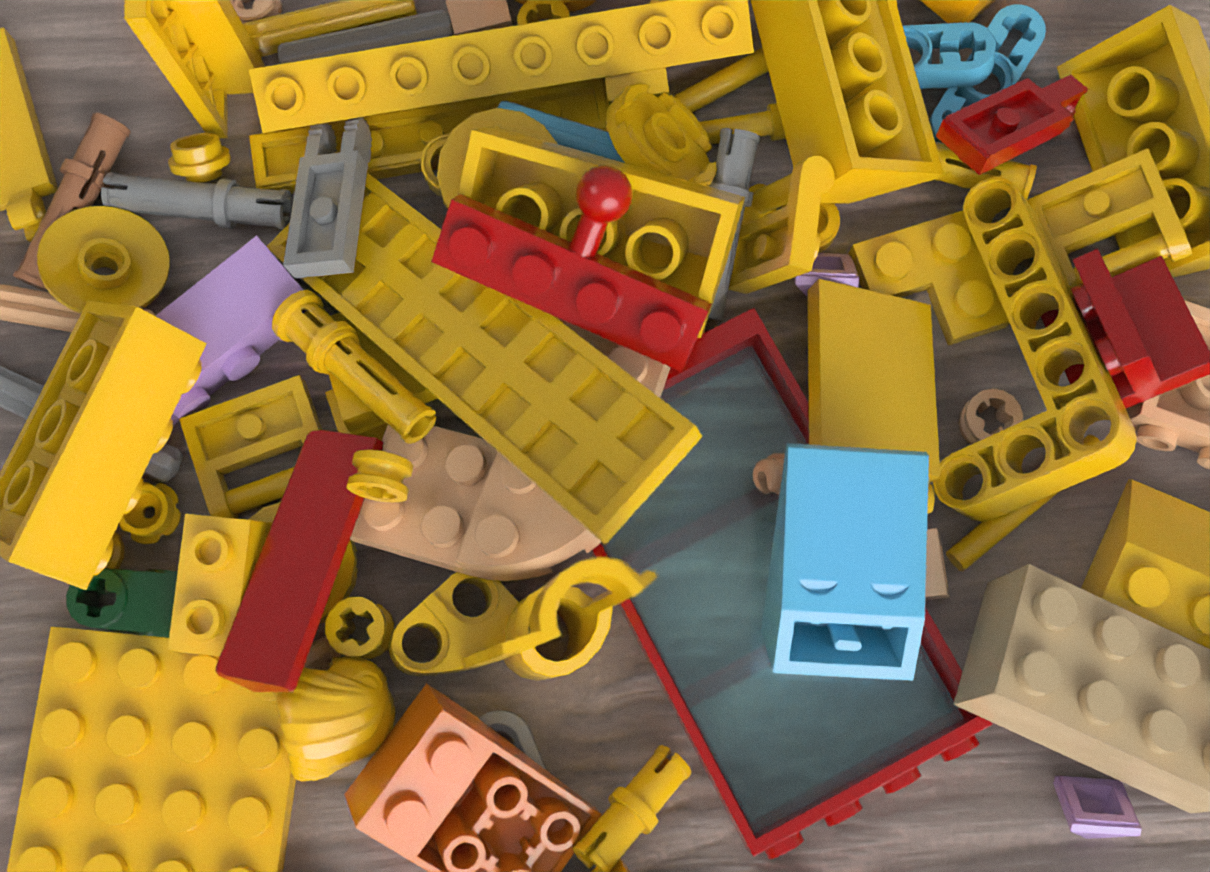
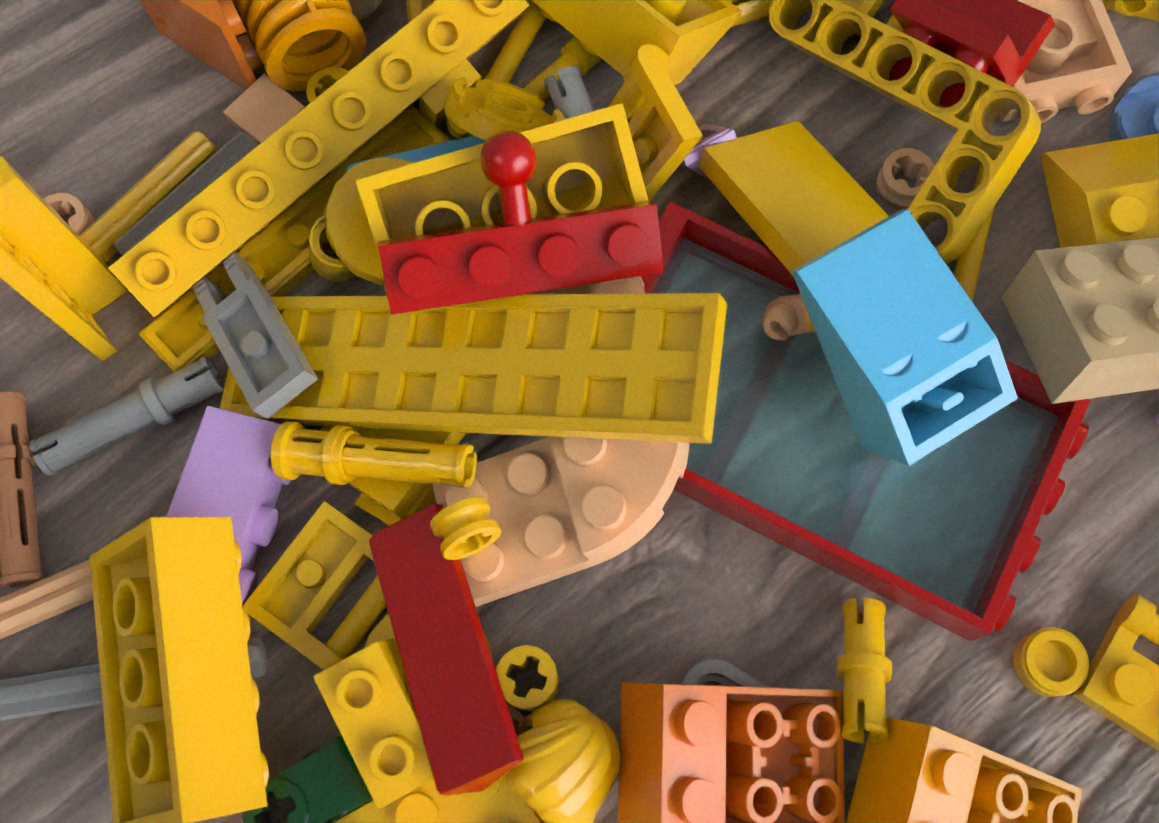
camera: 35 degrees left, 5 degrees down
yellow dish [37,206,170,313] -> none
yellow plate [119,482,181,544] -> none
yellow plate [168,133,231,183] -> none
yellow panel [388,557,658,681] -> none
yellow plate [848,210,1010,346] -> none

